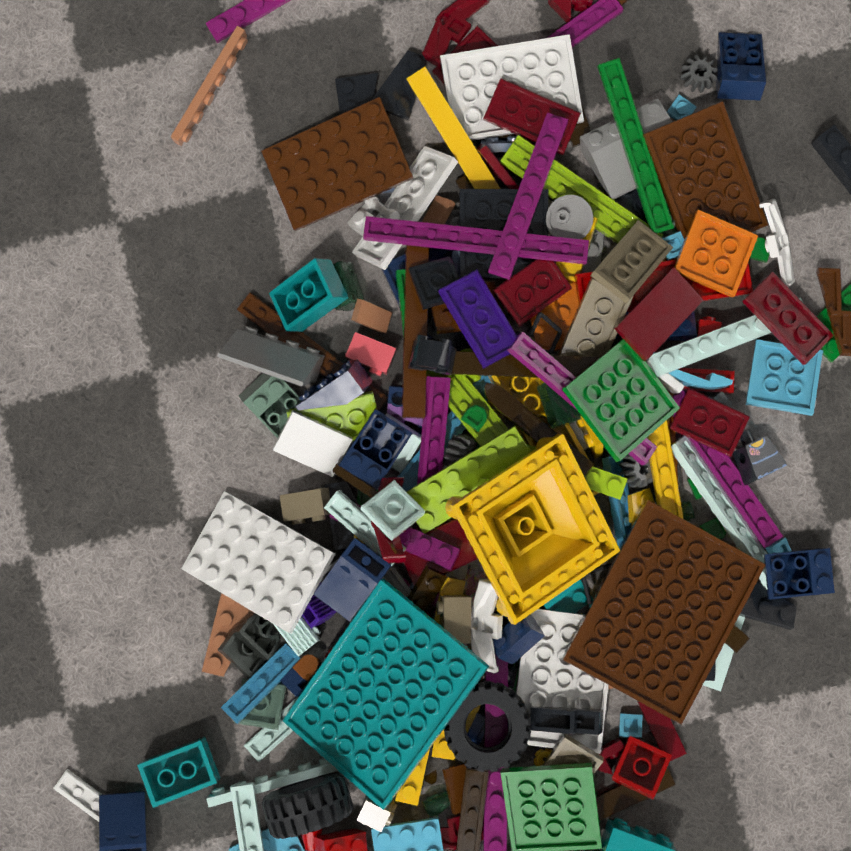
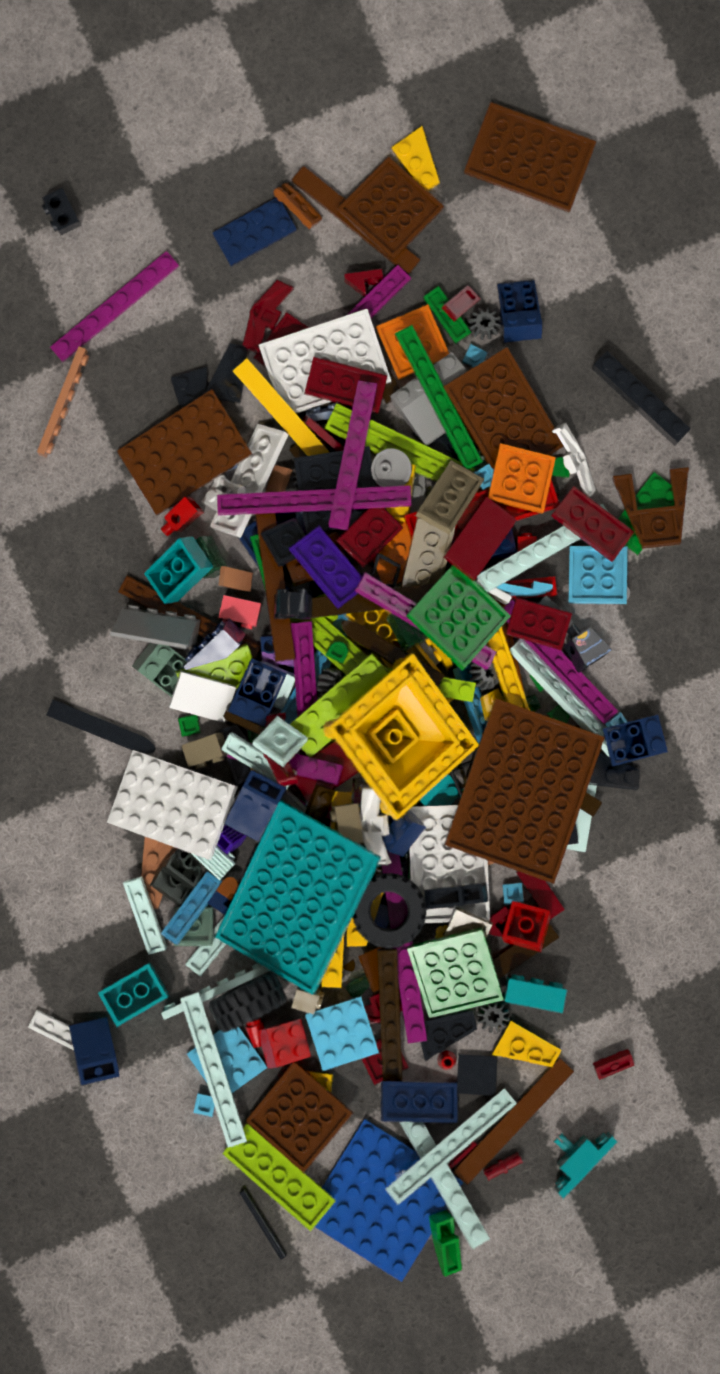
camera: 10 degrees left, 0 degrees up
none -> black piece [46,700,156,754]
none -> light aqua tile [123,876,167,955]
none -> red torso [160,497,204,537]
none -> green tile [178,715,201,737]
none -> orange plate [376,305,449,380]
none -> green plate [423,286,471,345]
none -> dark red tile [442,285,480,322]

